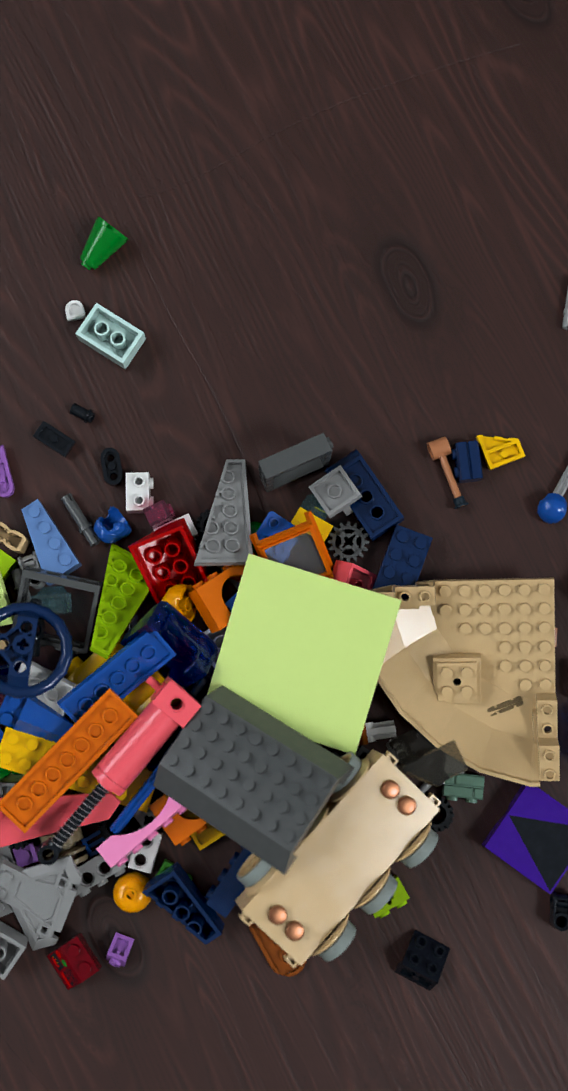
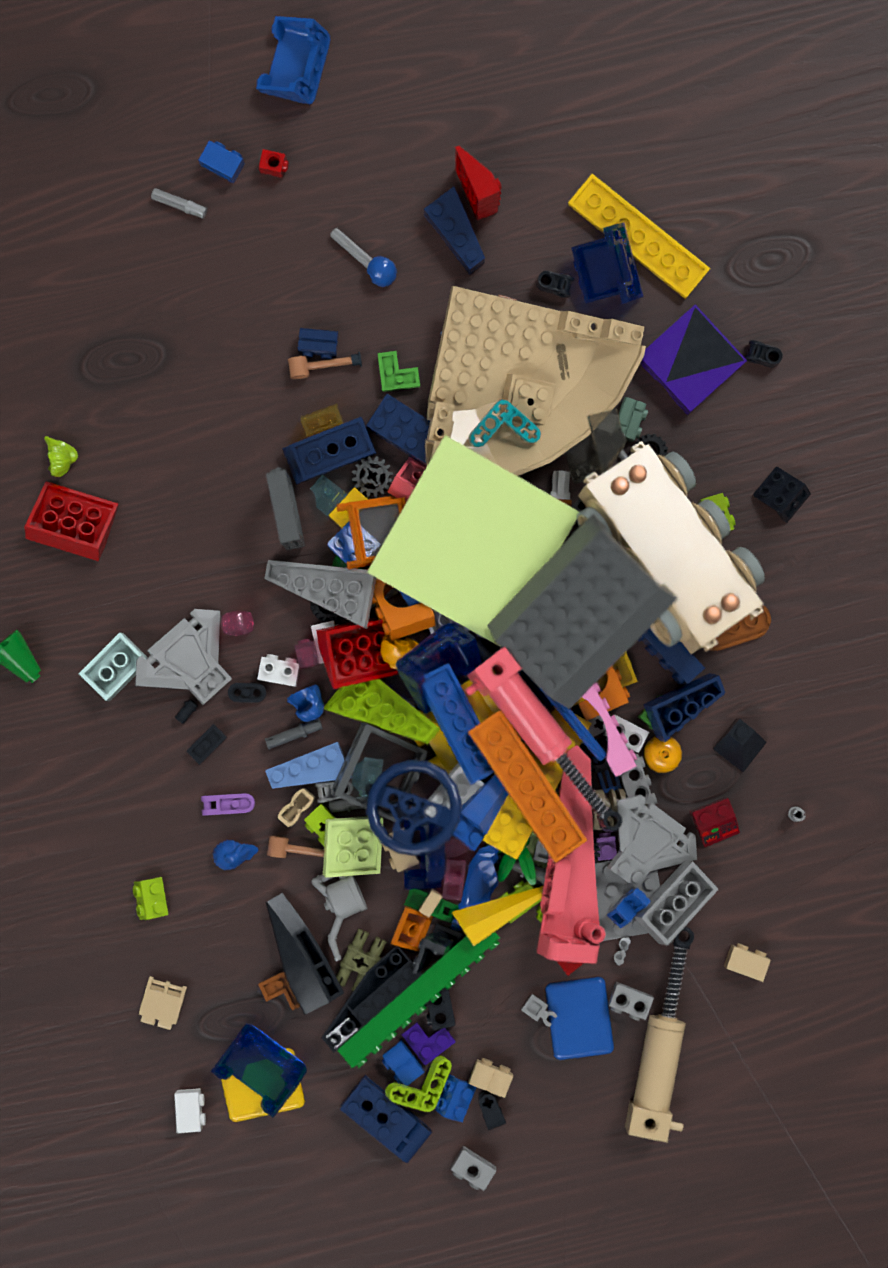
camera: 75 degrees left, 5 degrees up
white tile [65,300,86,322] -> none
medium lavender bracket [106,932,134,967] -> none
light grey bracket [308,465,362,519] -> none
yellow wing [476,435,525,471] -> none
none -> red slope [25,481,118,561]
none -> lime hair [44,436,78,477]
none -> light grey plate [135,609,232,705]
none -> clear pink gear [221,611,254,636]
none -> clear yellow brick [301,403,343,437]
none -> bright green plate [378,351,420,392]
none -> teal beam [468,400,541,447]
none -> black slope [713,719,767,772]
none -> light grey pin [788,806,805,822]

